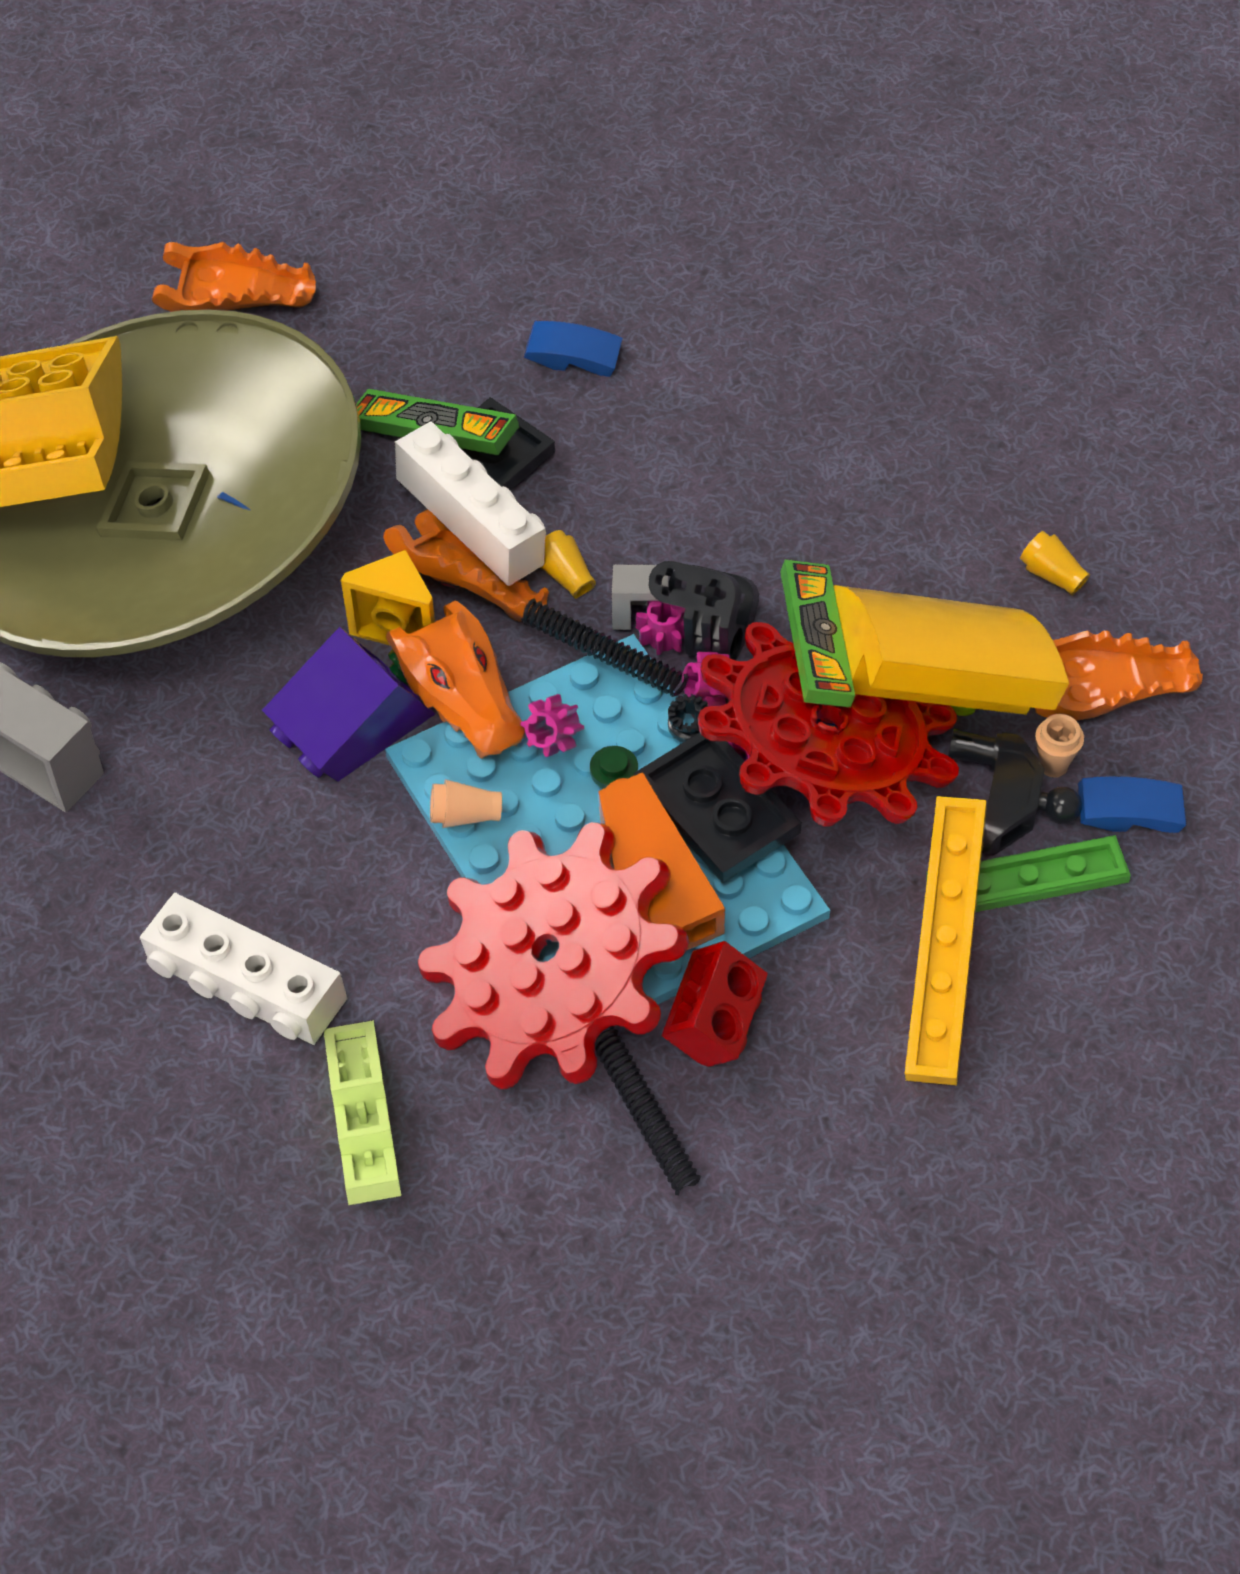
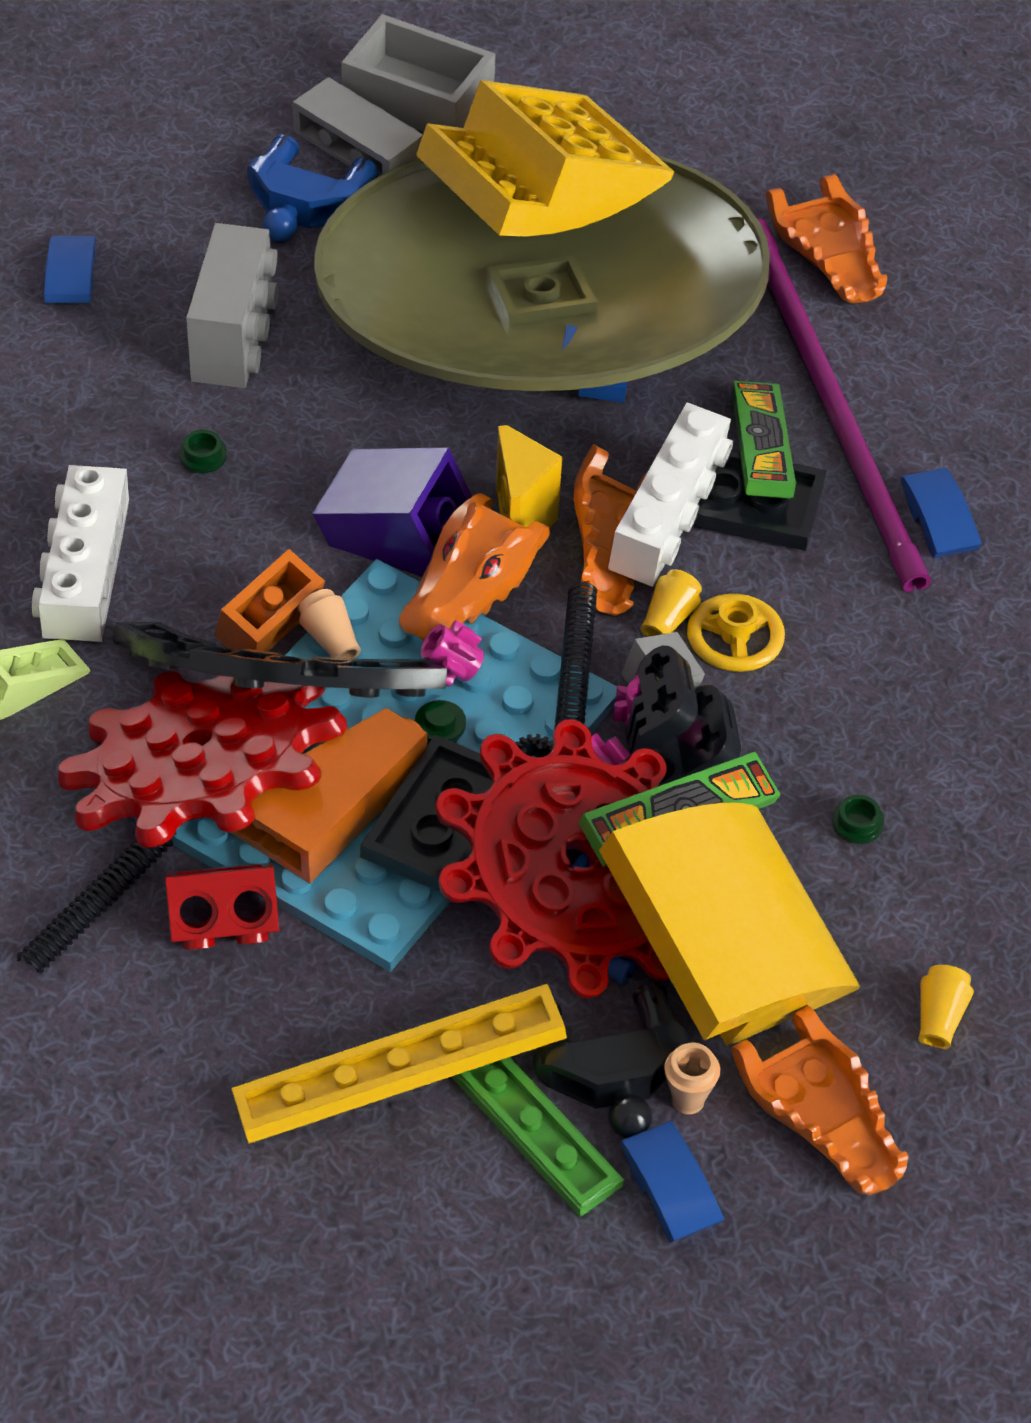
camera: 60 degrees right, 5 degrees down
none -> black plate [113,622,447,698]
none -> dark green plate [179,429,227,473]
none -> orange brick [214,549,325,652]
none -> yellow piece [687,593,785,672]
none -> magenta piece [758,219,931,592]
none -> dark green plate [832,795,884,844]

